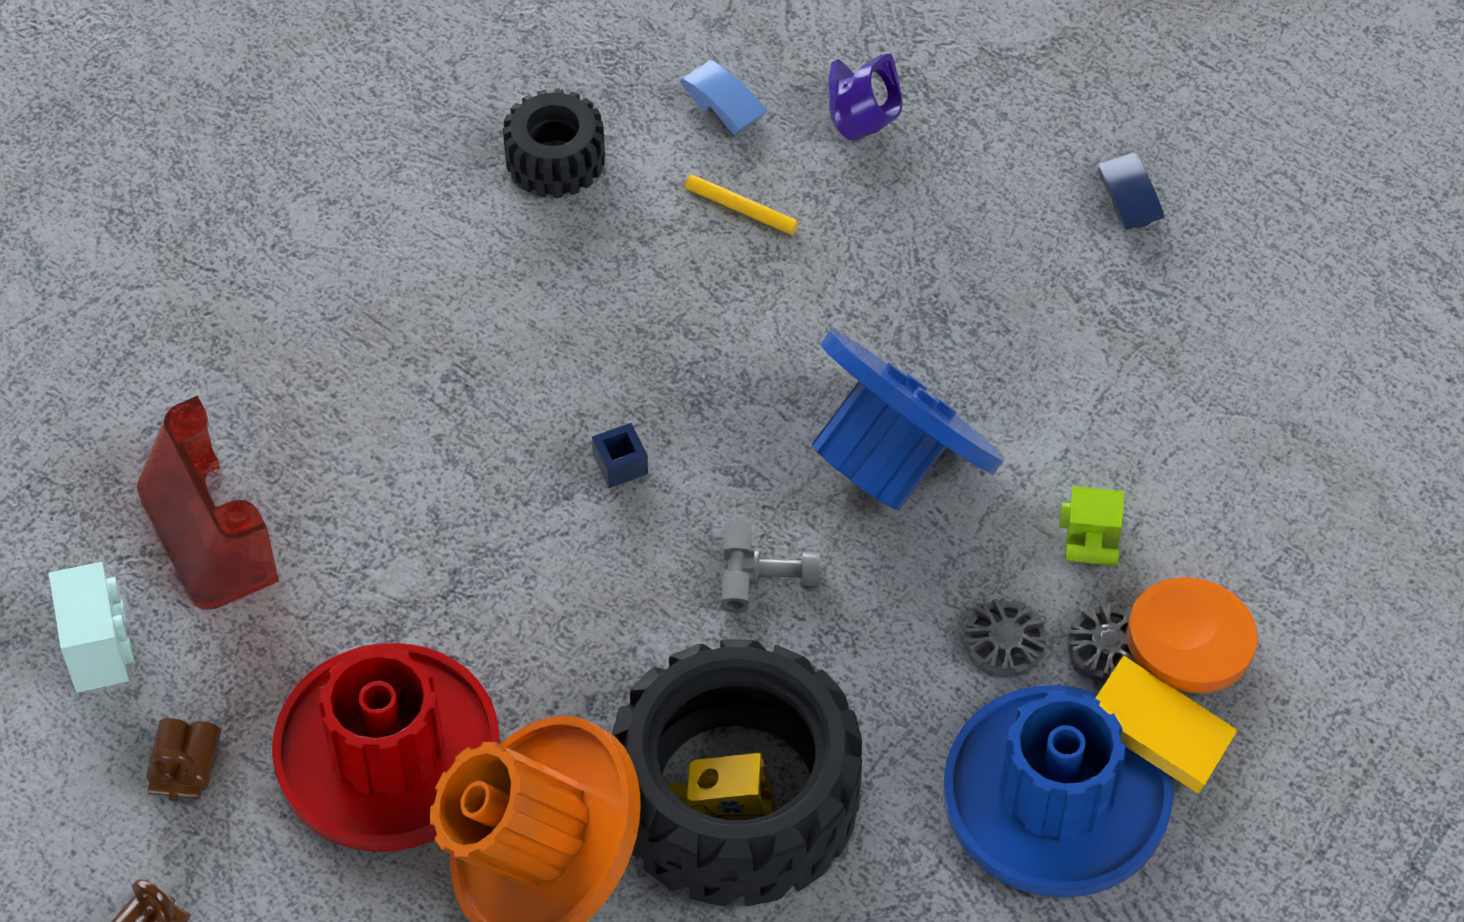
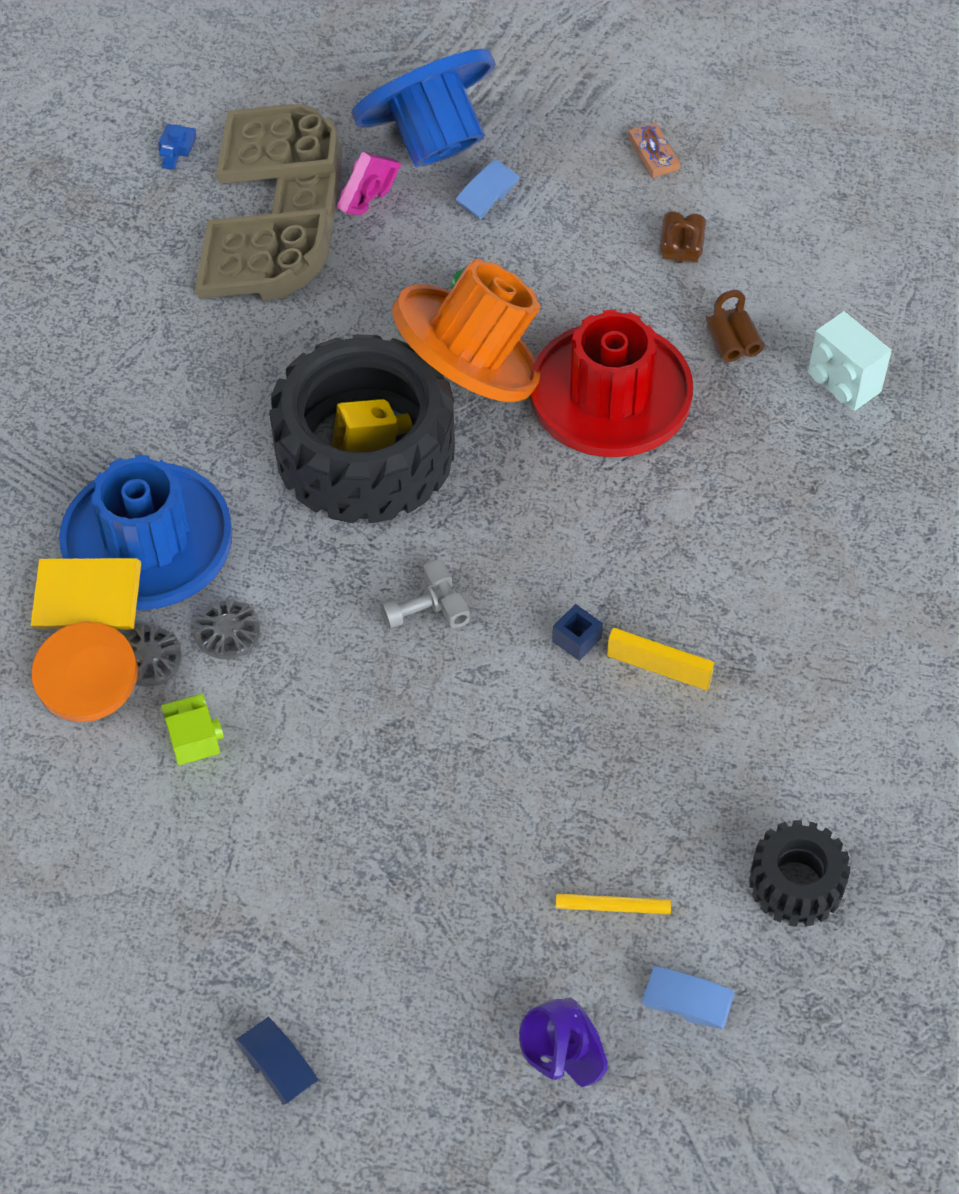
camera: 155 degrees right, 0 degrees up
clear red windscreen [137,395,279,610] -> none
blue piece [812,329,1005,510] -> none
none -> yellow tile [607,628,715,691]

